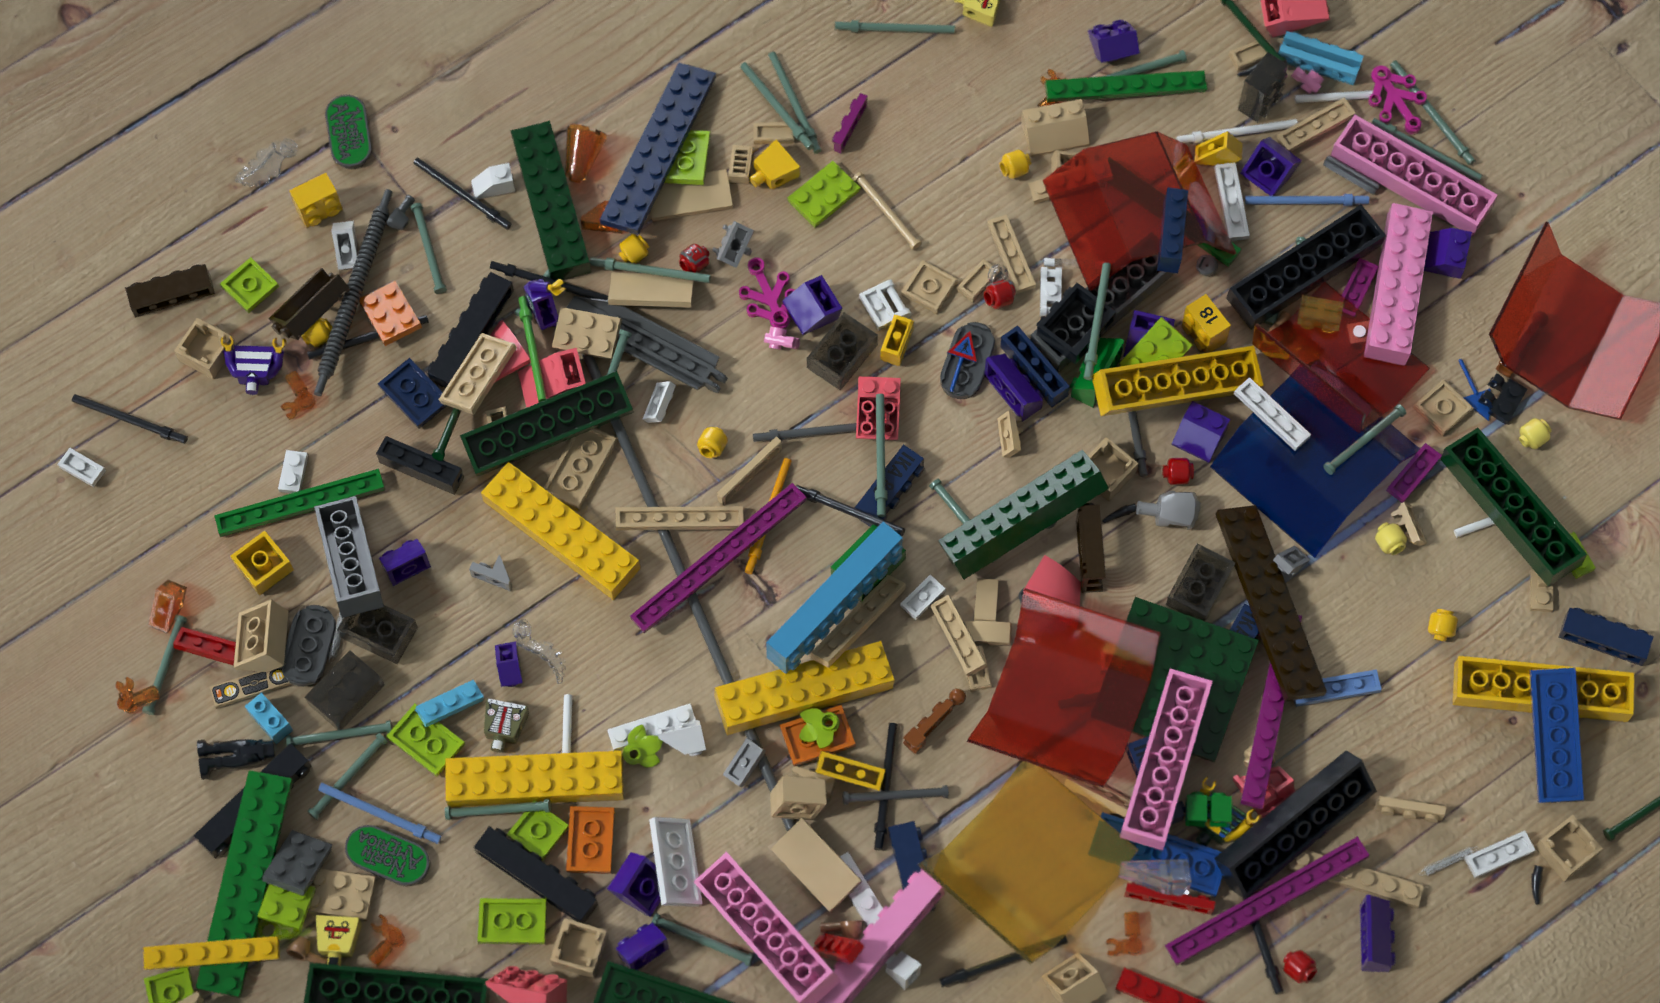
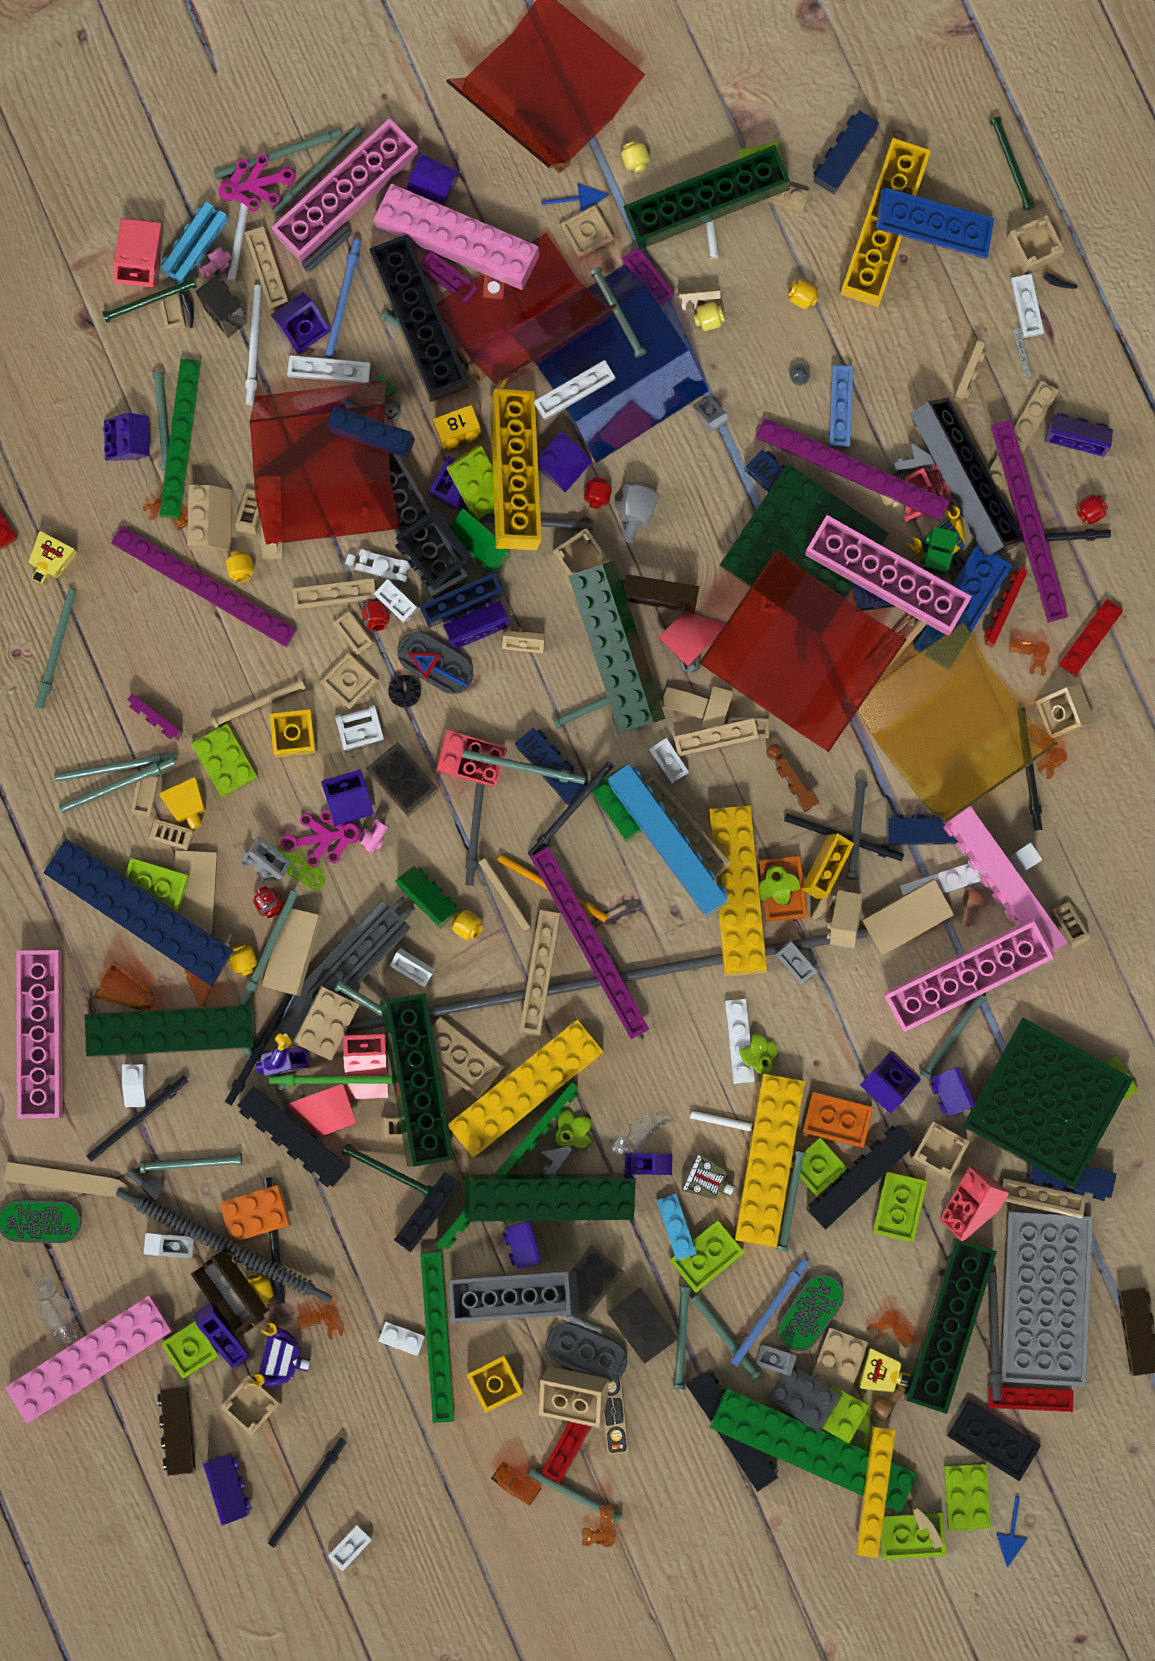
camera: 80 degrees left, 15 degrees up
black piece [197,739,275,780] -> none
medium azure brick [245,692,293,745] -> none
yellow brick [289,173,343,228] -> none
dark blue plate [377,358,447,429] -> none
tan tile [438,333,517,415] -> none
white plate [649,817,702,907] -> none
white slope [657,720,706,756] -> none
red plate [813,933,865,964] -> none
yellow brick [880,315,914,366] -> none
clear tile [988,264,1008,283] -> none
sand green bar [1084,263,1111,380] -> none
black helmet [1102,503,1137,523] -> none
clear slope [1119,859,1191,896] -> none
clear smoke brick [1166,543,1235,621] -> none
yellow slope [1194,131,1243,166] -> none
dark brown plate [1215,505,1327,701] -> none
clear yellow brick [1297,295,1344,333] -> none
black plate [1478,373,1527,425] -> none
none -> tan piece [4,1162,129,1197]
none -> bright pink brick [5,1295,174,1424]
none -> bright pink brick [16,950,63,1119]
none -> magenta plate [111,526,297,648]
none -> dark purple slope [193,1302,250,1369]
none -> dark purple slope [203,1453,252,1526]
none -> yellow brick [269,709,317,758]
none -> clear neon green beam [276,849,325,890]
none -> white hinge [374,579,420,622]
none -> black gear [388,674,421,708]
none -> green slope [395,866,458,929]
none -> green plate [436,1082,579,1250]
none -> dark green brick [464,1173,636,1222]
none -> lime plate [555,1109,592,1149]
none -> light grey slope [755,1344,797,1376]
none -> dark grey tile [789,364,810,385]
none -> light grey slope [893,443,935,475]
none -> clear orange bar [1031,731,1067,779]

